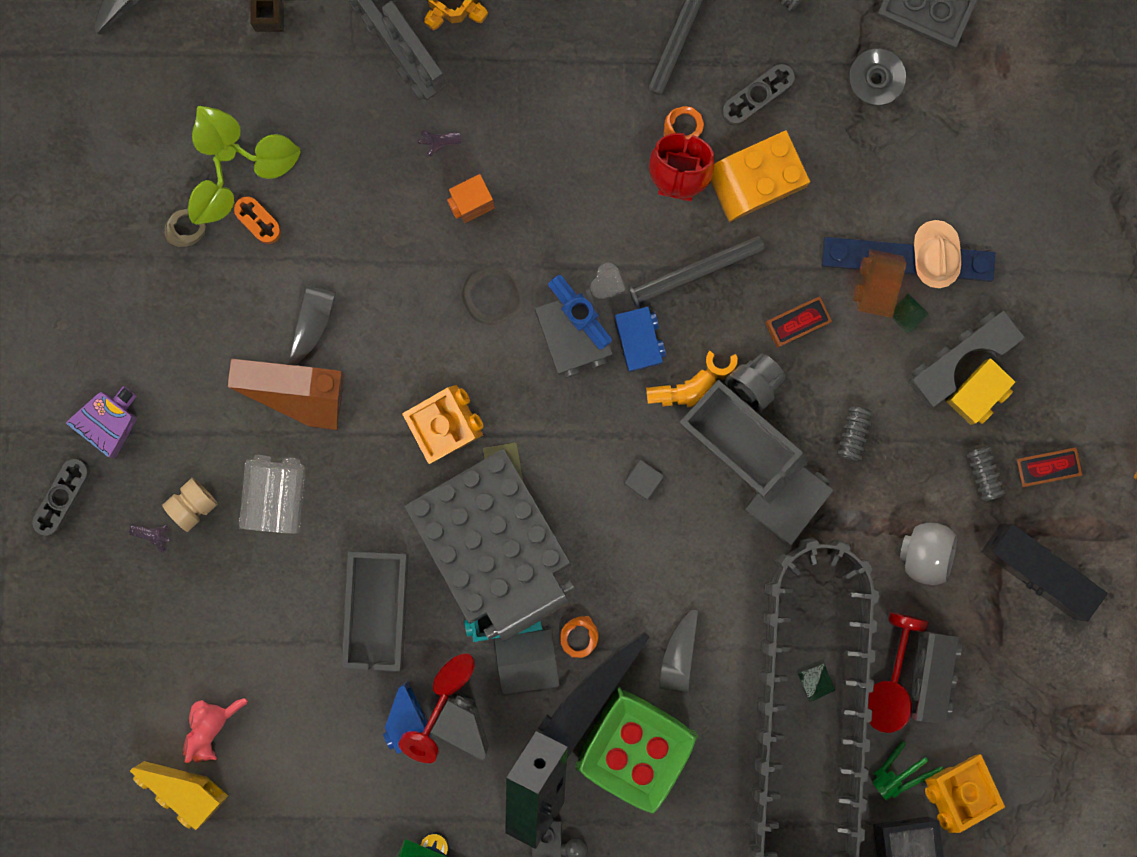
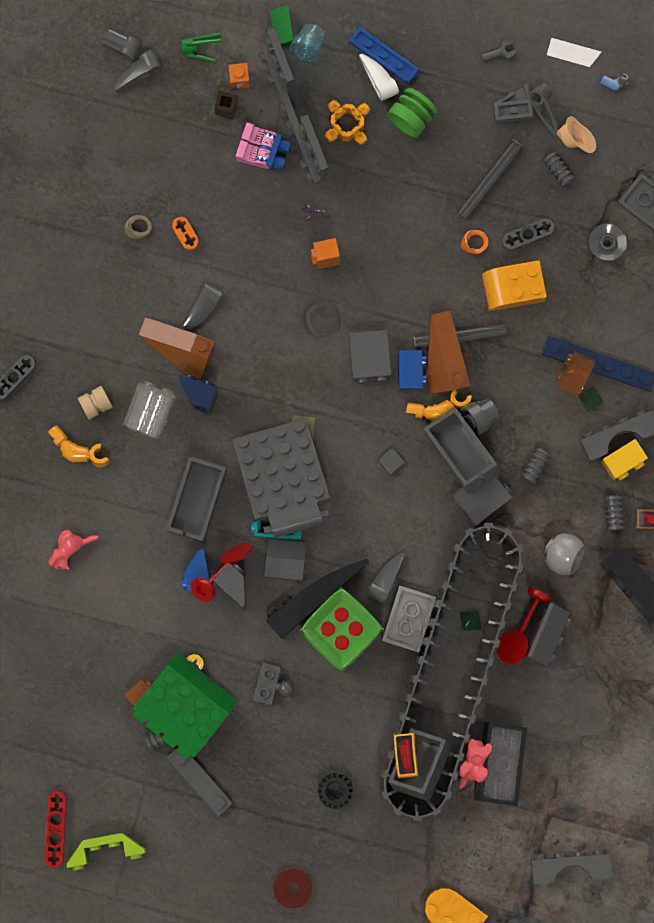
camera: 20 degrees right, 5 degrees down
medium lavender torso [66,386,137,458] -> none
clear purple bar [129,524,169,552] -> none
yellow slope [130,761,228,830] -> none
lime plant [188,106,301,224] -> none
light orange plate [402,385,483,464] -> none
black brick [505,731,568,849] -> none
blue axle [548,275,612,350] -> none
orange piece [561,616,599,658] -> none
clear tile [590,262,626,299] -> none
red piece [649,133,714,202] -> none
slope [765,296,832,348] -> none
green plant [872,741,944,800] -> none
light nougat piece [914,220,961,288] -> none
light orange plate [925,754,1005,833] -> none
none -> light orange piece [48,425,110,468]
none -> dark blue slope [179,374,218,415]
none -> hips [236,123,292,171]
none -> light grey plate [382,585,436,653]
none -> dark orange wedge [426,310,470,394]

